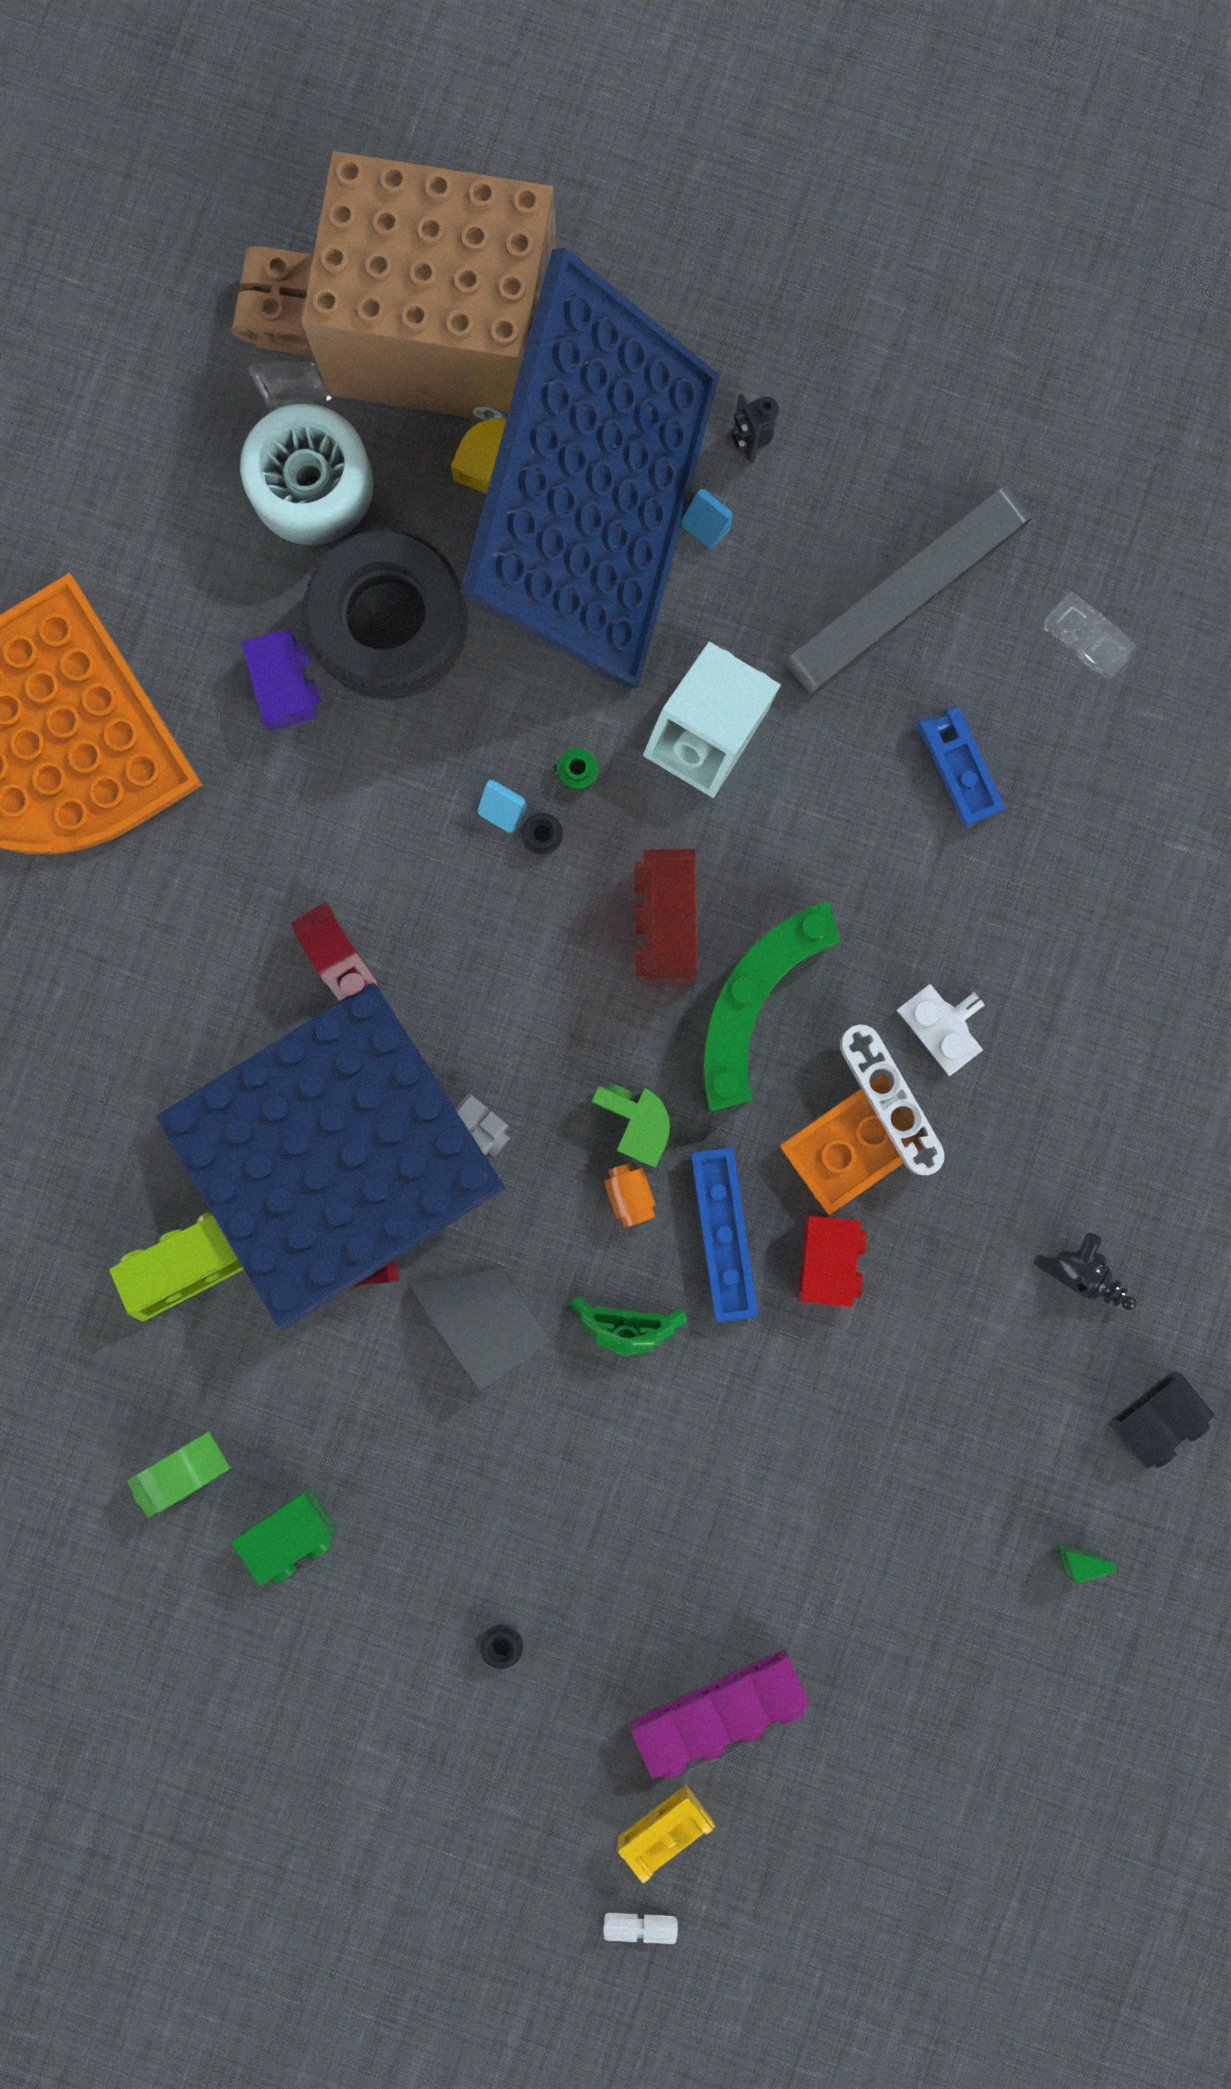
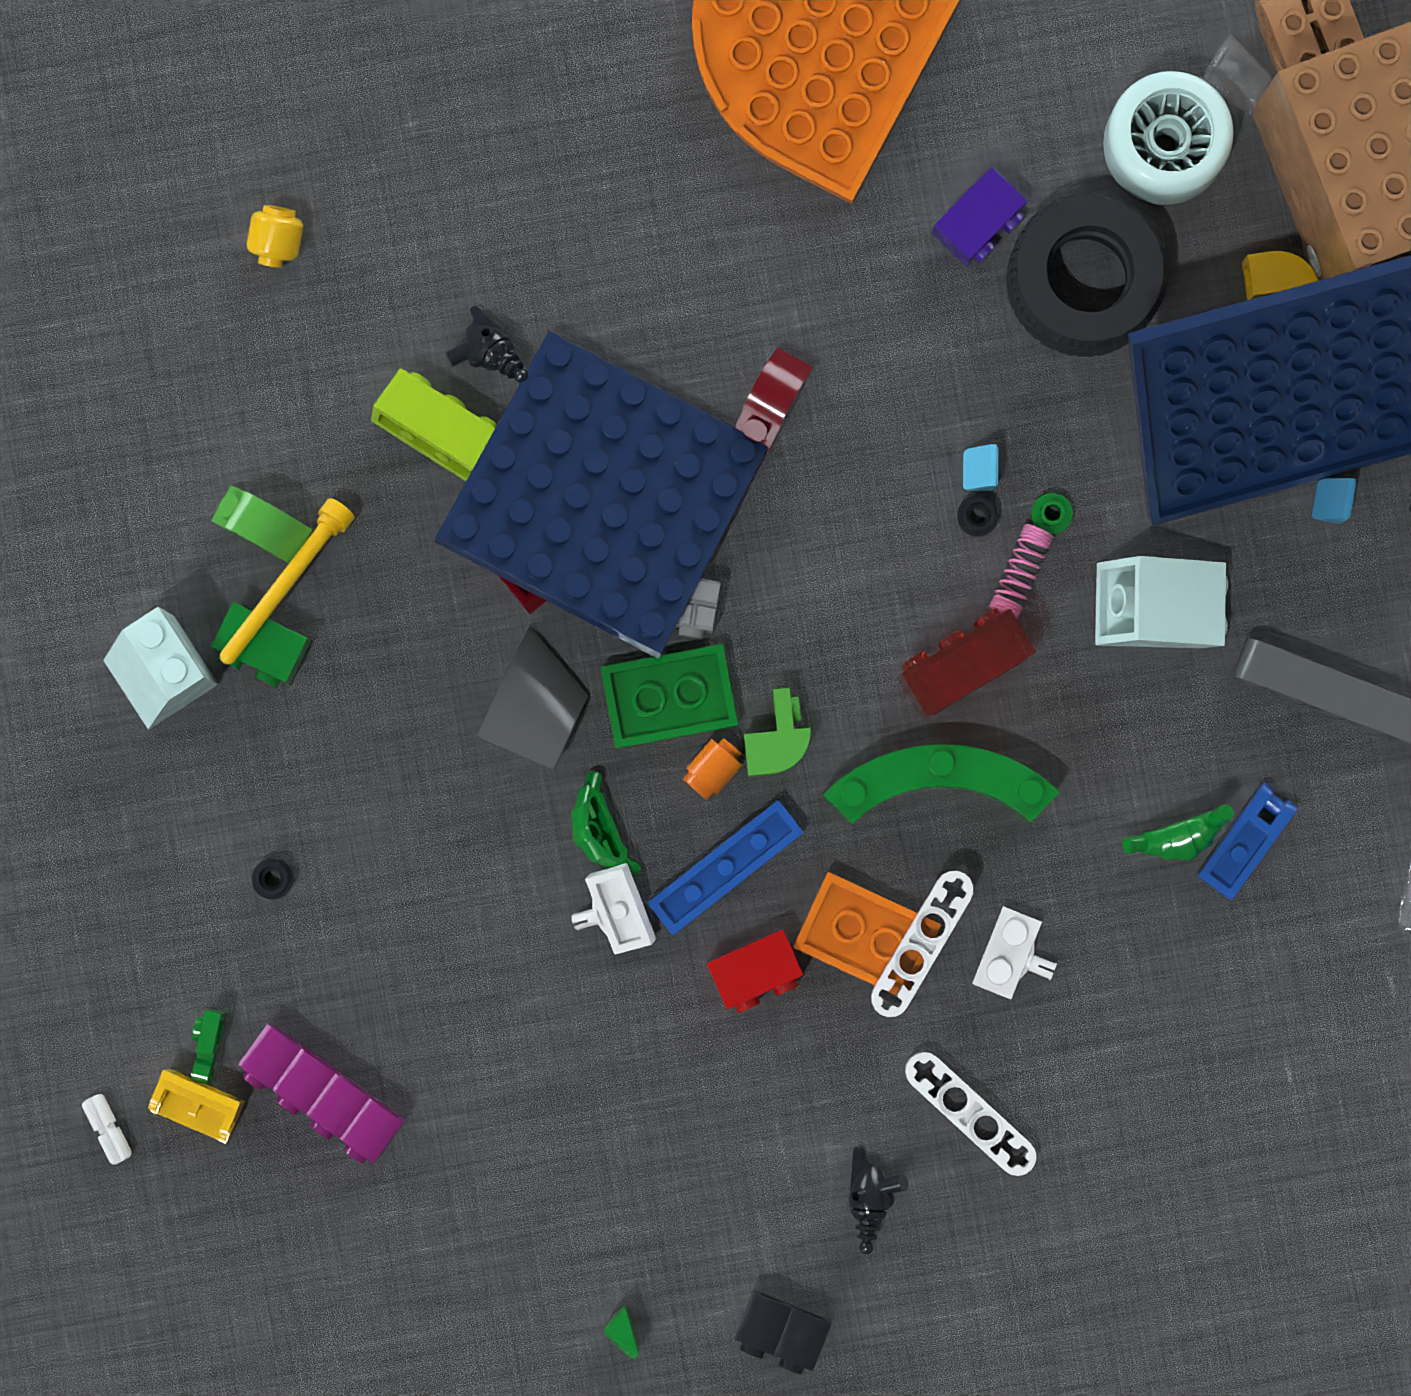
camera: 65 degrees right, 0 degrees up
none -> light aqua slope [103,607,218,730]
none -> green plate [191,1009,227,1083]
none -> yellow piece [220,498,355,664]
none -> black piece [445,306,528,383]
none -> white plate [572,863,656,955]
none -> green plate [600,644,738,749]
none -> white beam [905,1052,1036,1176]
none -> bright pink piece [989,524,1054,619]
none -> green piece [1122,804,1234,861]

